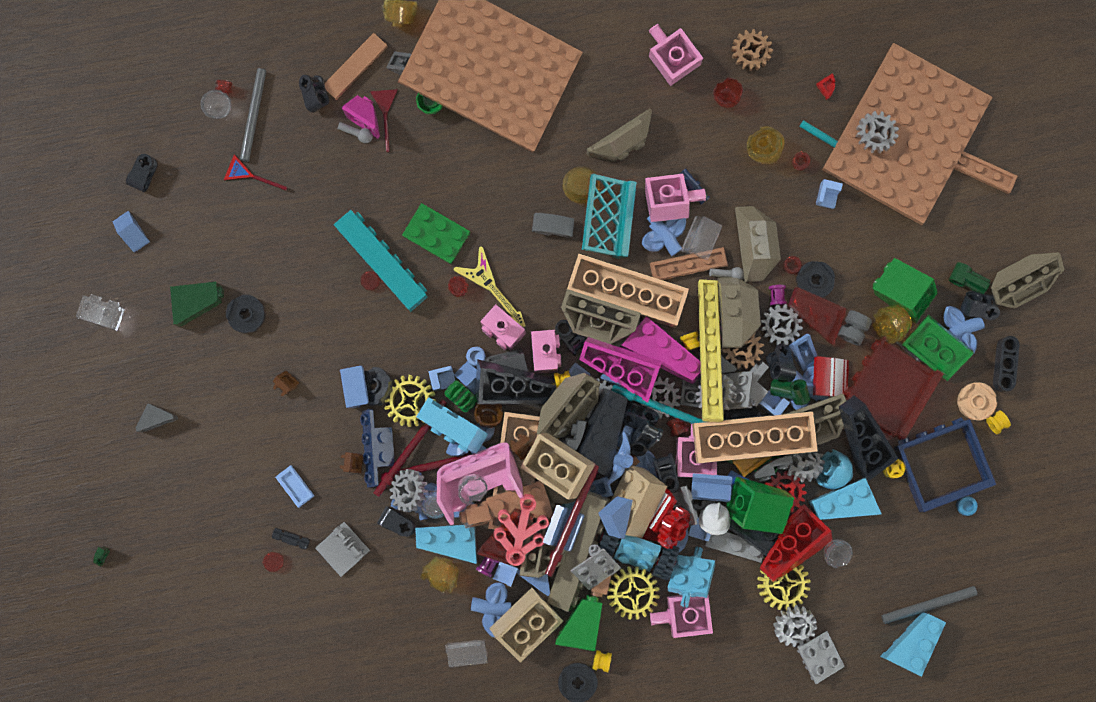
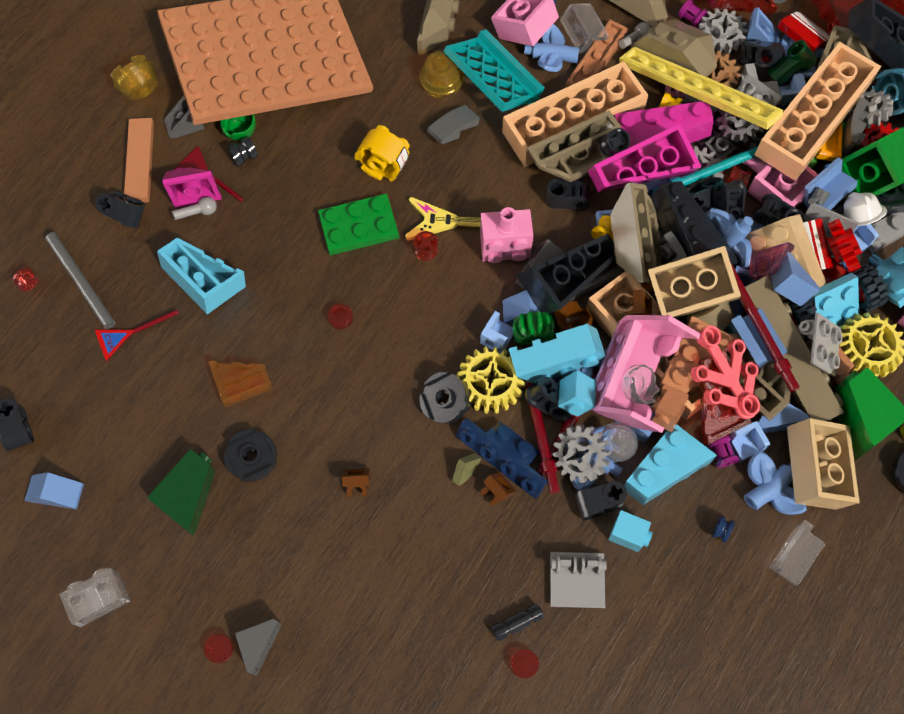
camera: 45 degrees left, 15 degrees down
clear hair [201,90,232,119] -> none
light blue tile [275,465,314,508] -> none
teal brick [334,210,427,312] -> none
medium blue panel [340,366,369,408] -> none
clear yellow cone [420,557,459,593] -> none
light blue tile [466,347,486,366] -> none
bright pink brick [531,330,561,374] -> none
none -> medium azure wedge [157,238,246,314]
none -> clear red tile [204,634,234,664]
none -> clear orange wing [209,361,273,408]
none -> black wheel [227,136,258,167]
none -> yellow brick [355,125,410,182]
none -> olive tile [452,453,481,485]
none -> black piece [525,377,572,421]
none -> medium azure brick [558,370,597,417]
none -> black wheel [600,128,631,157]
none -> medium azure brick [608,510,653,552]
none -> dark blue bush [712,516,735,543]
none -> clear pink tile [749,242,794,279]
none -> dark grey hand [808,187,830,205]

